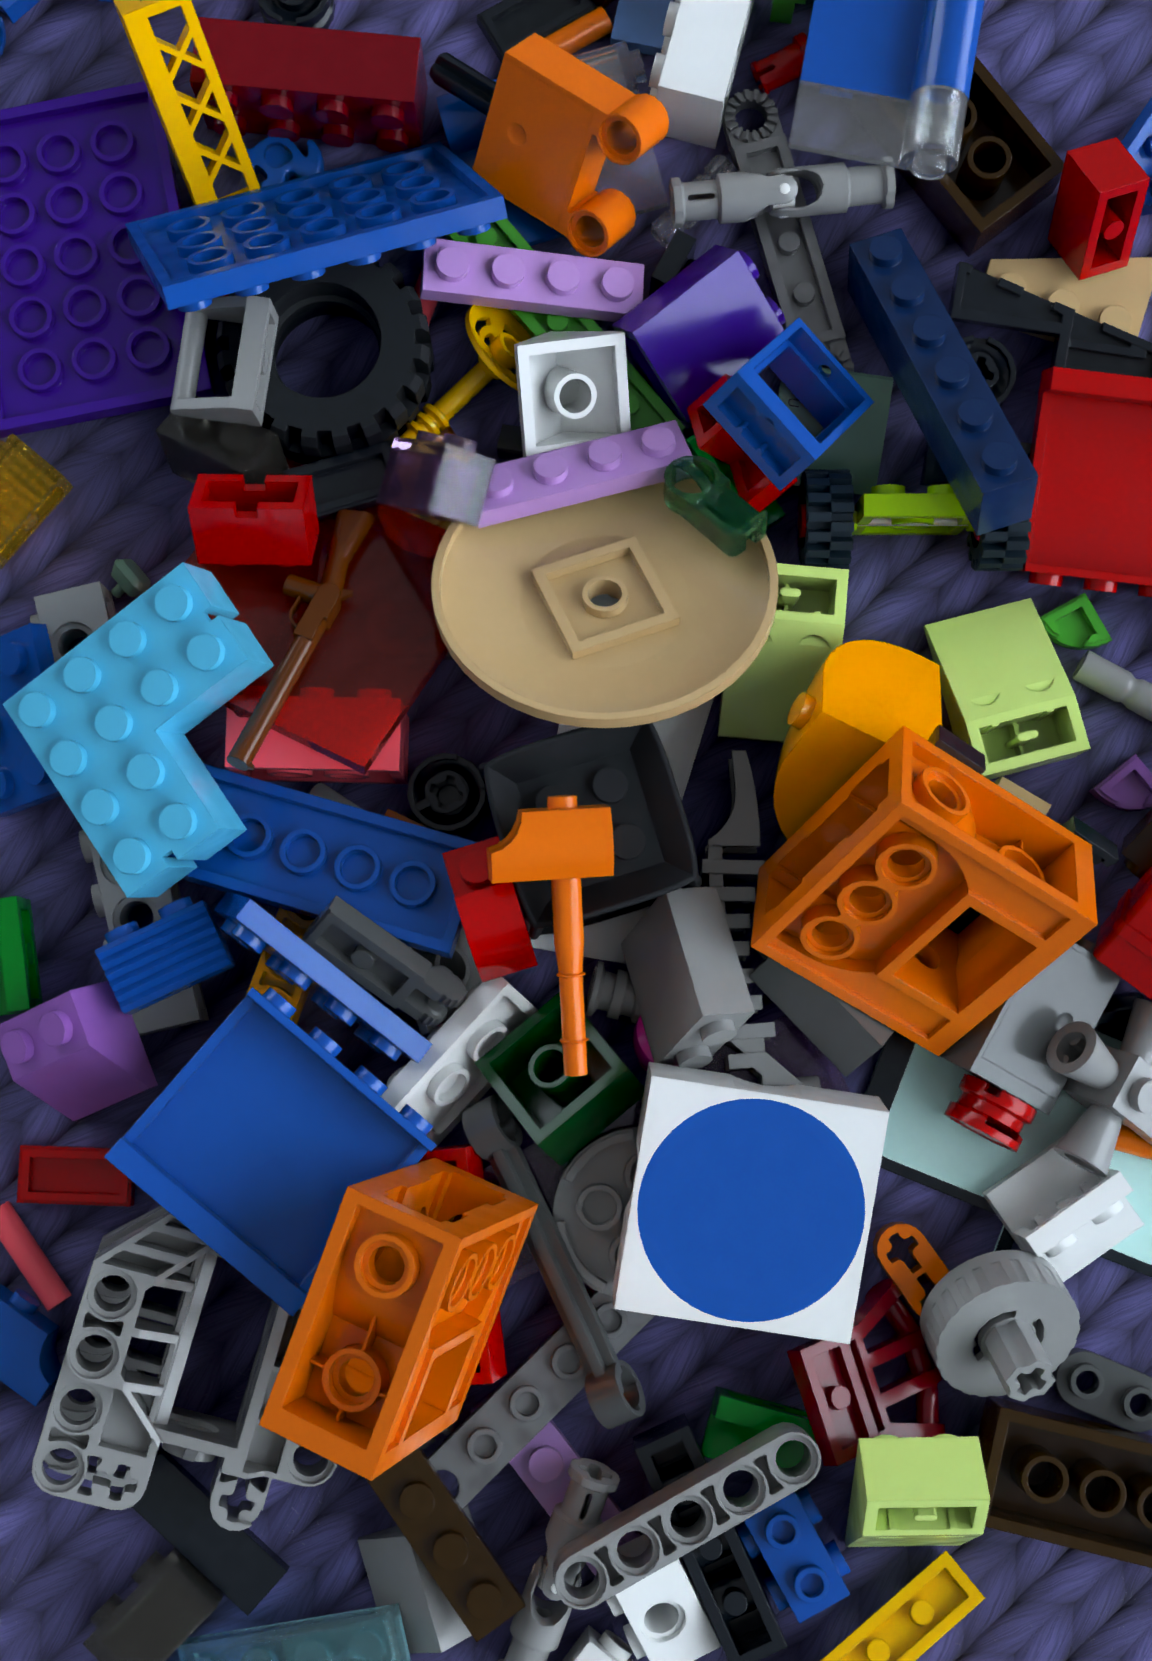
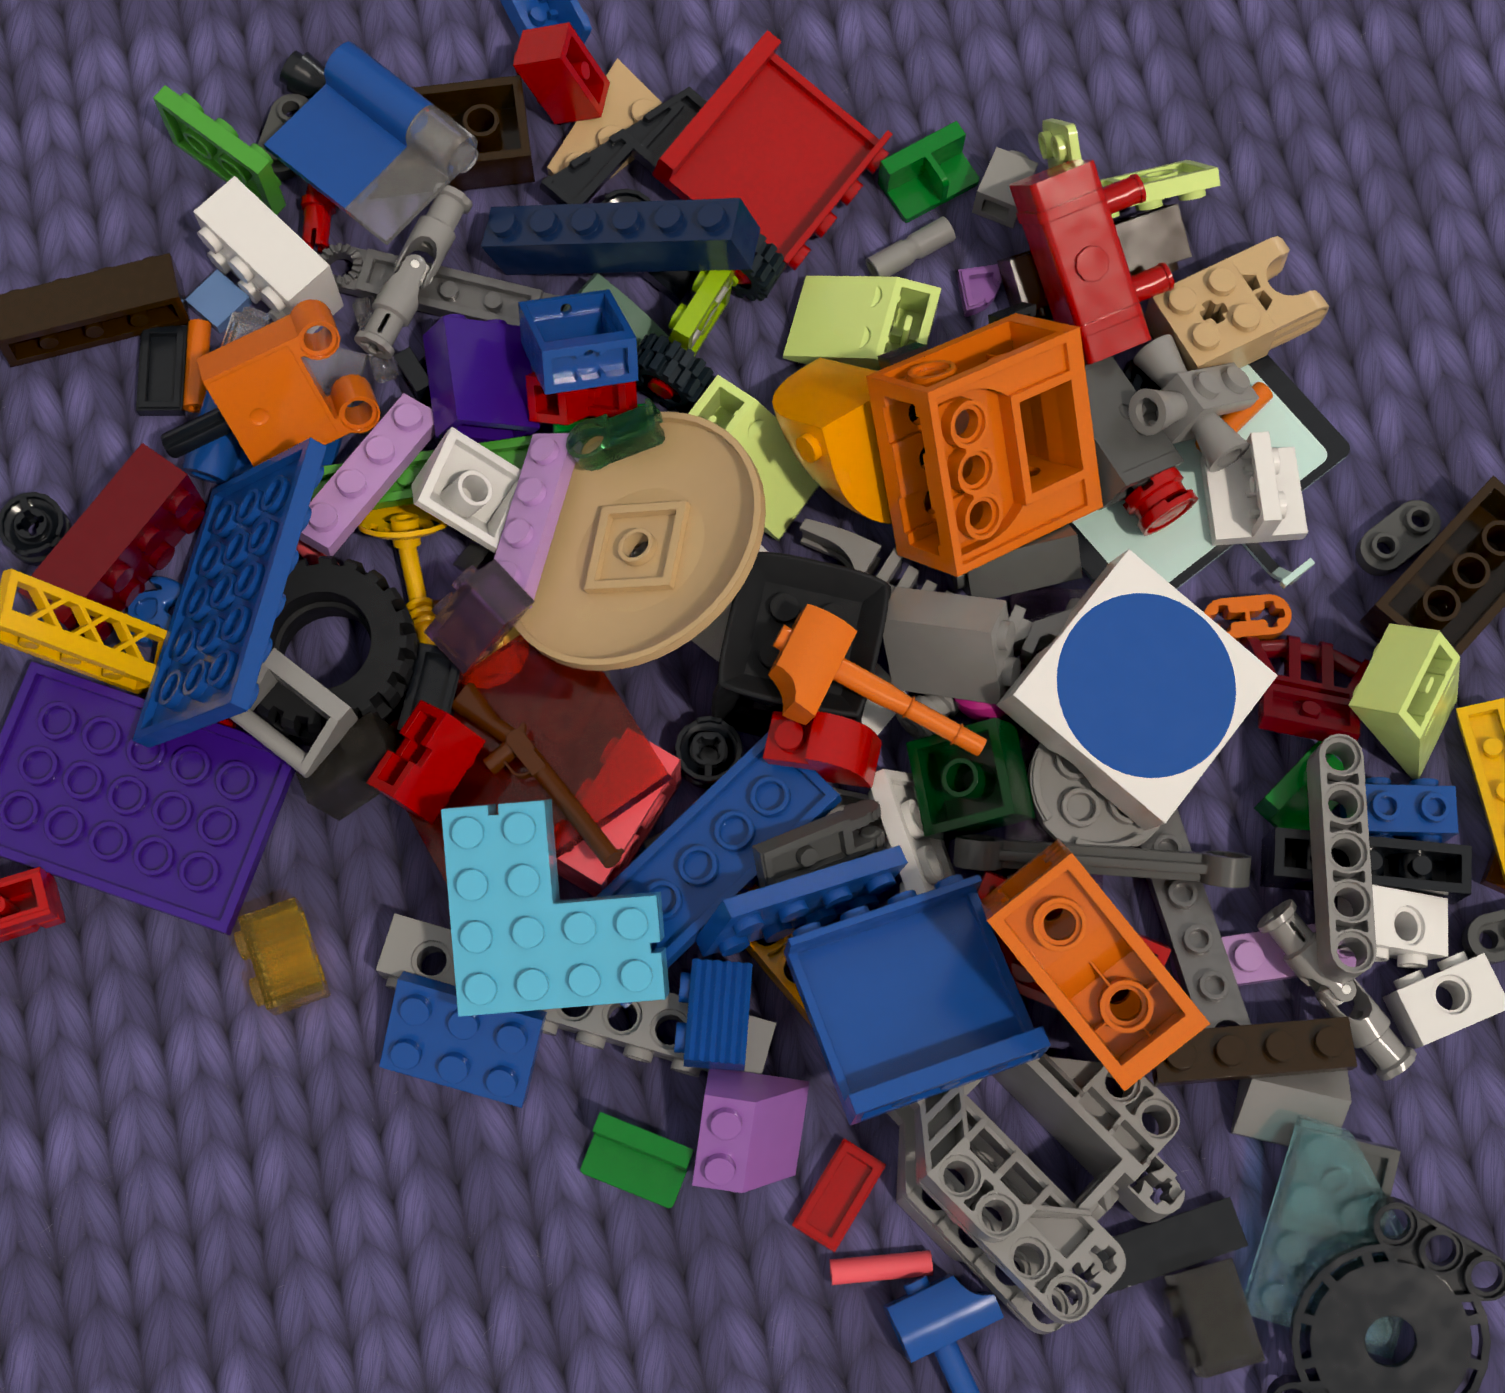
camera: 60 degrees left, 10 degrees down
sand green rock [111,559,151,598] -> none
light grey piece [920,1250,1080,1402] -> none
bright green tile [1040,593,1112,650] -> none

